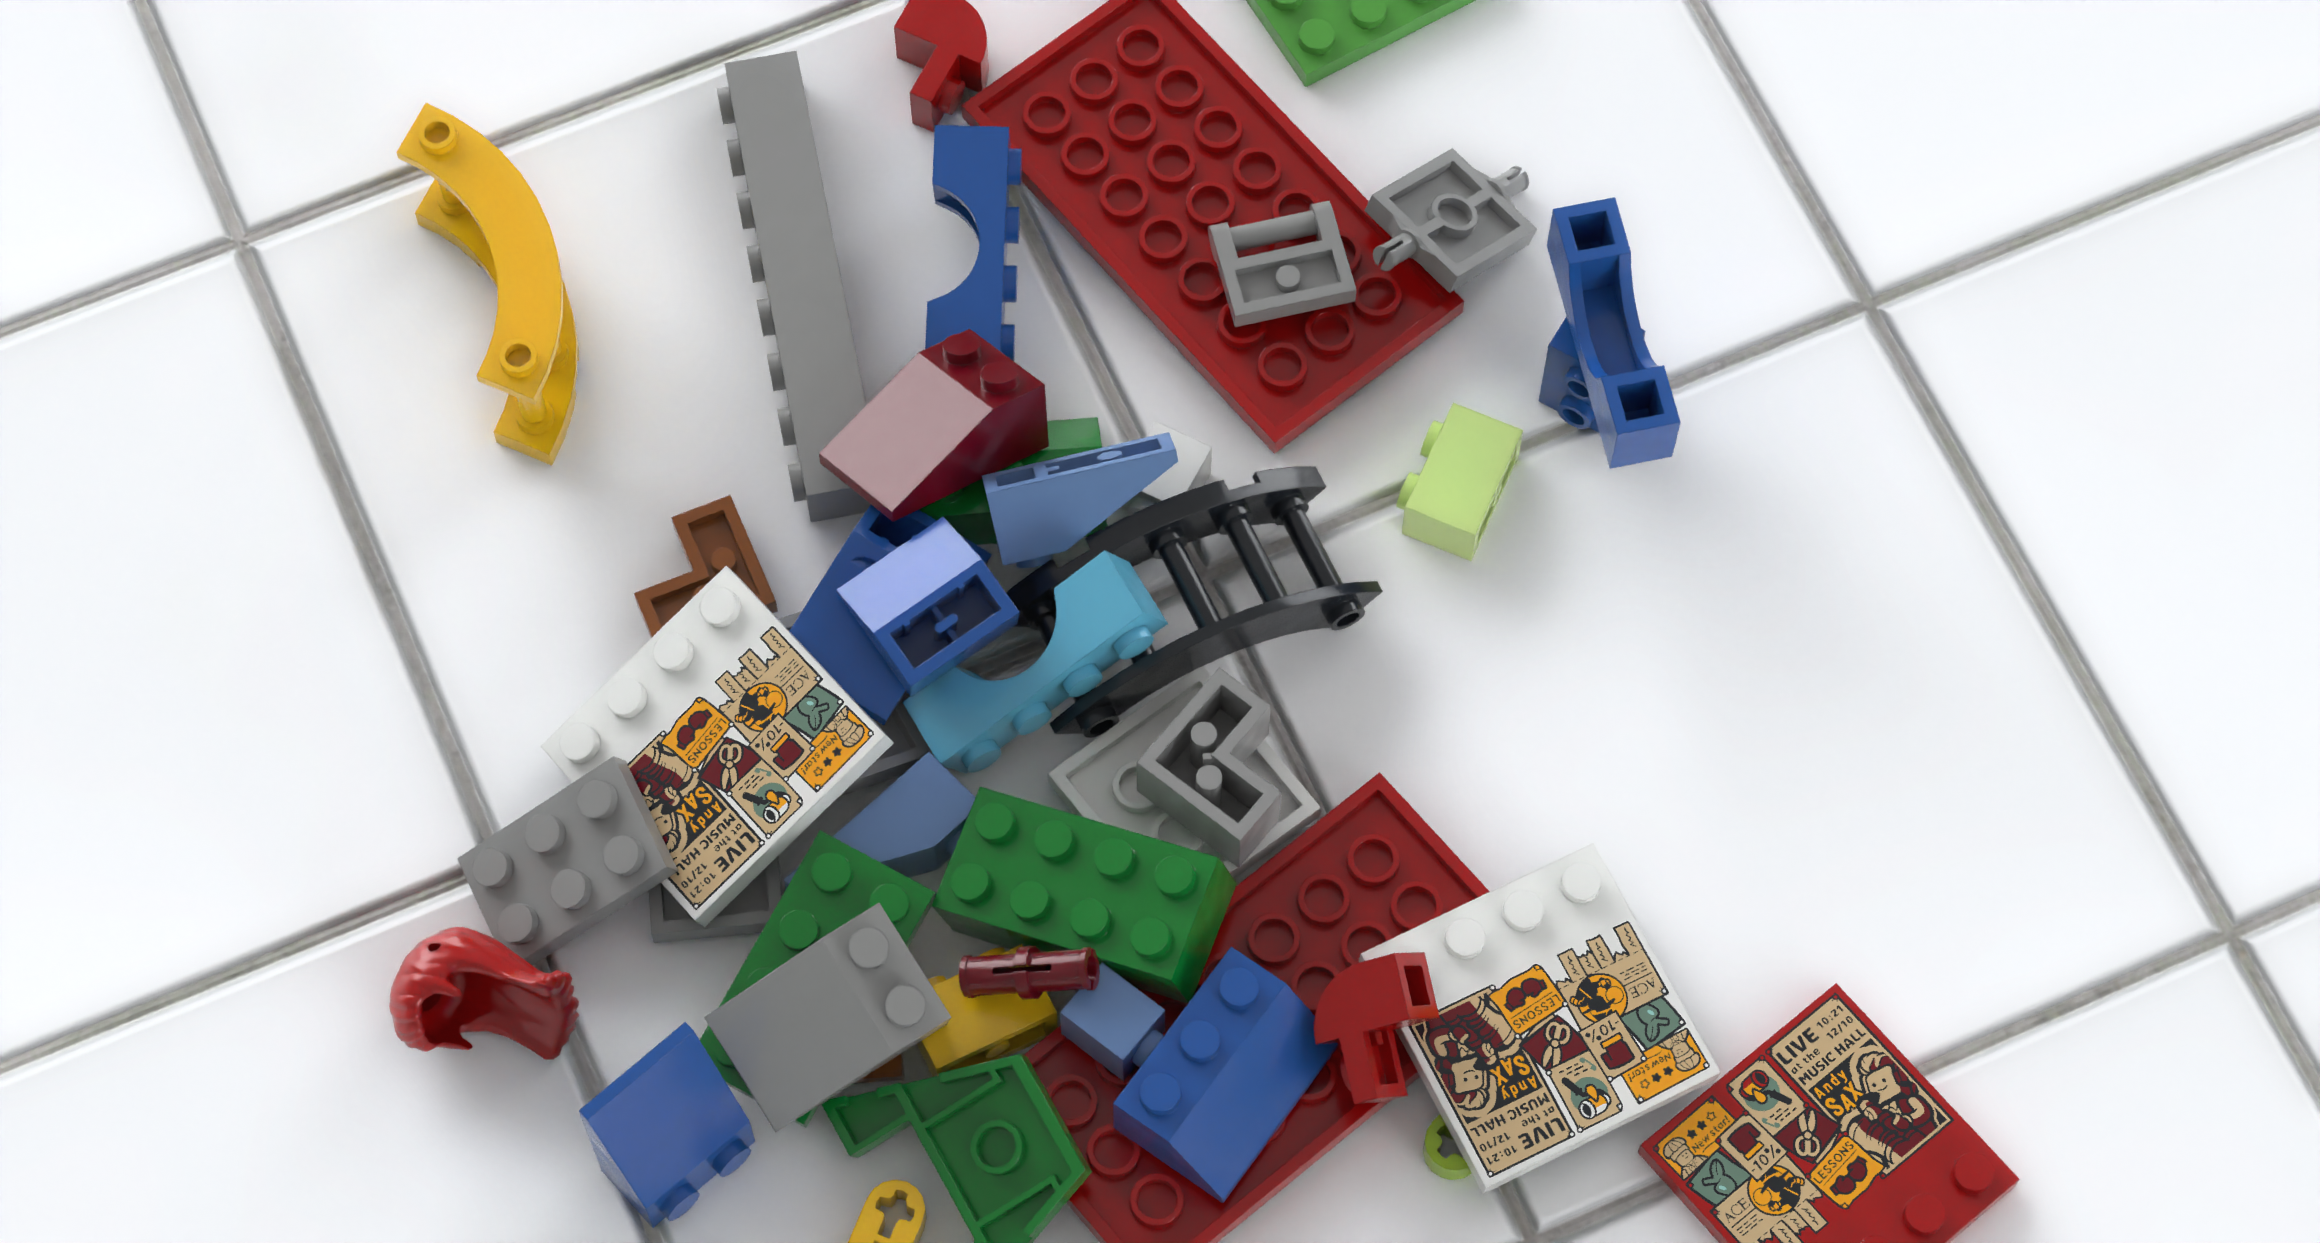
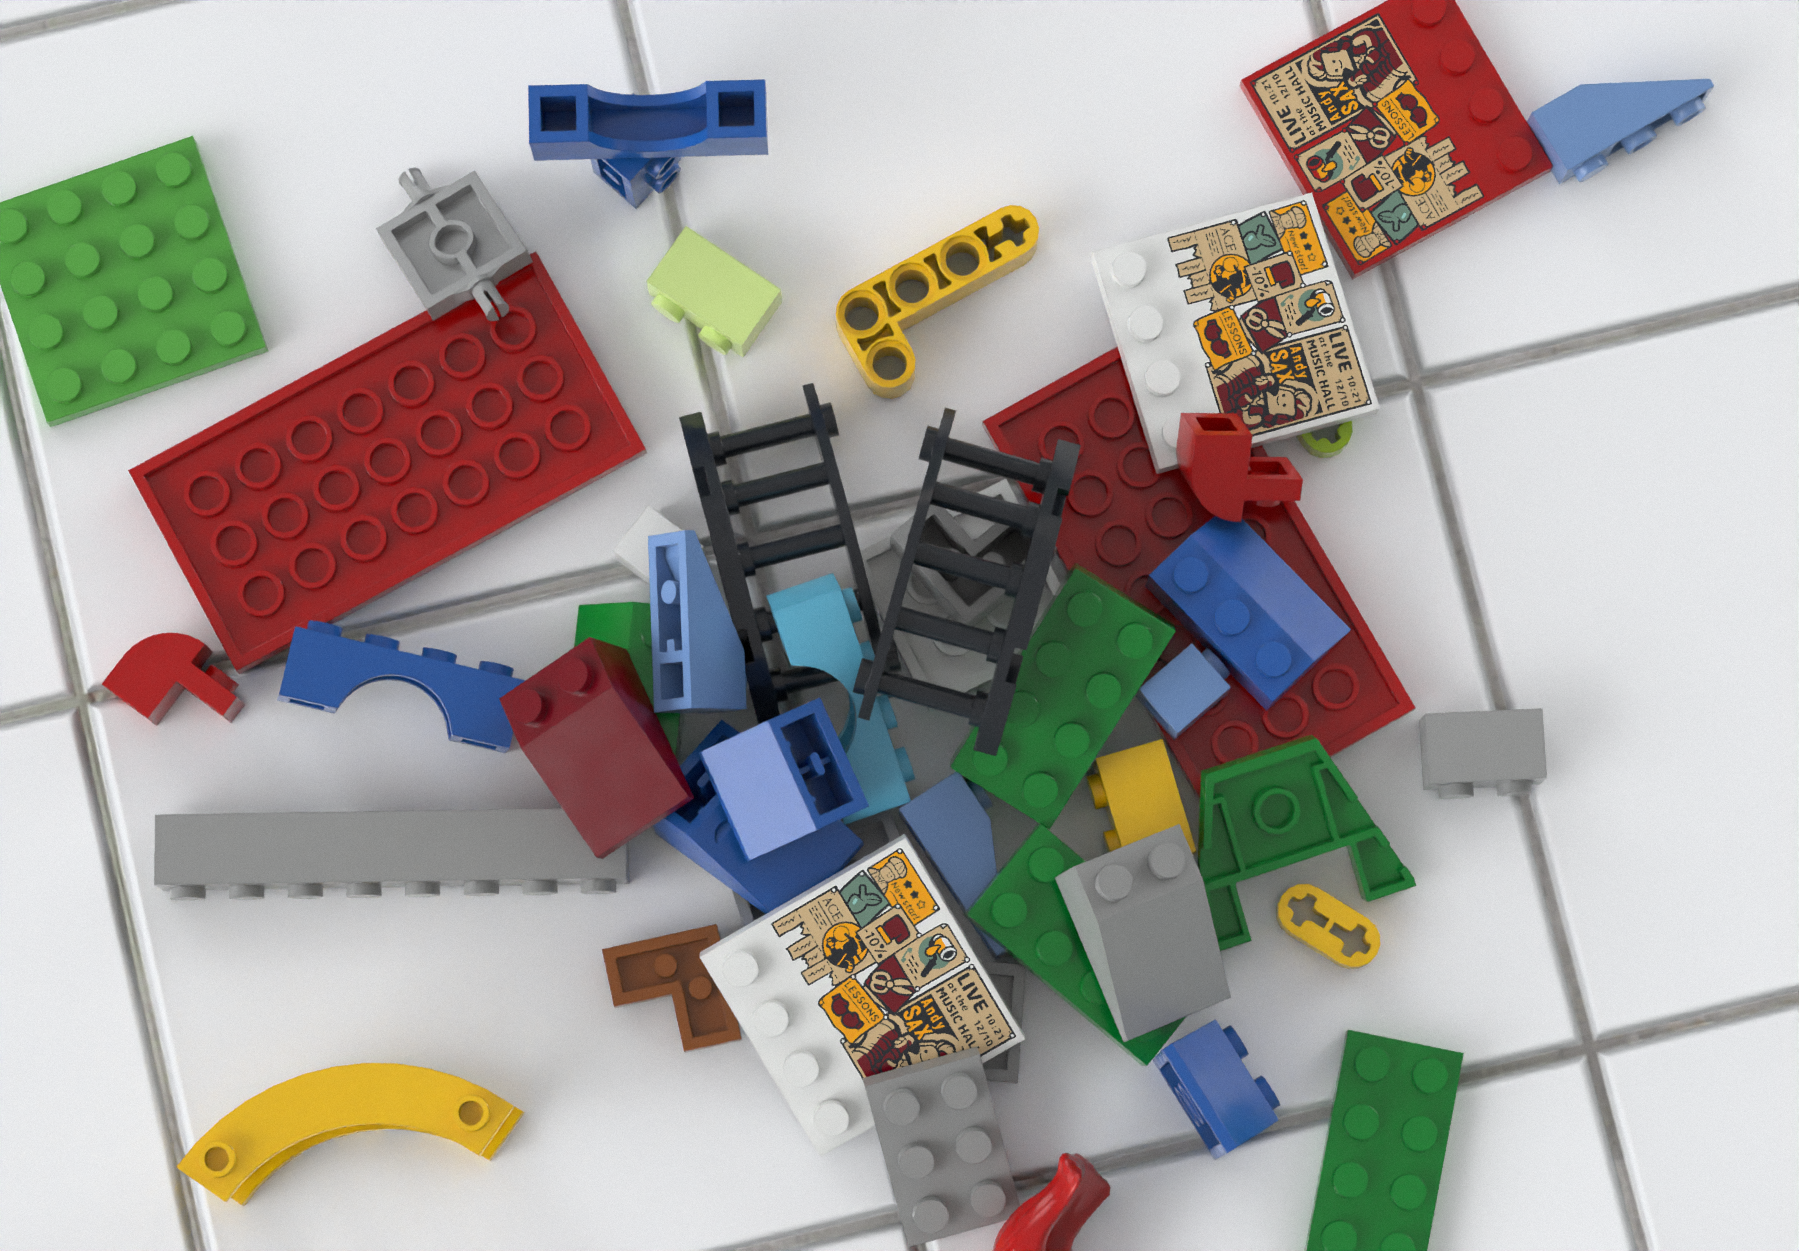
camera: 80 degrees left, 15 degrees up
dark red pin [959,946,1100,1000] -> none
light grey plate [1208,201,1356,327] -> none
none -> yellow beam [836,205,1039,399]
none -> black fence [853,407,1081,756]

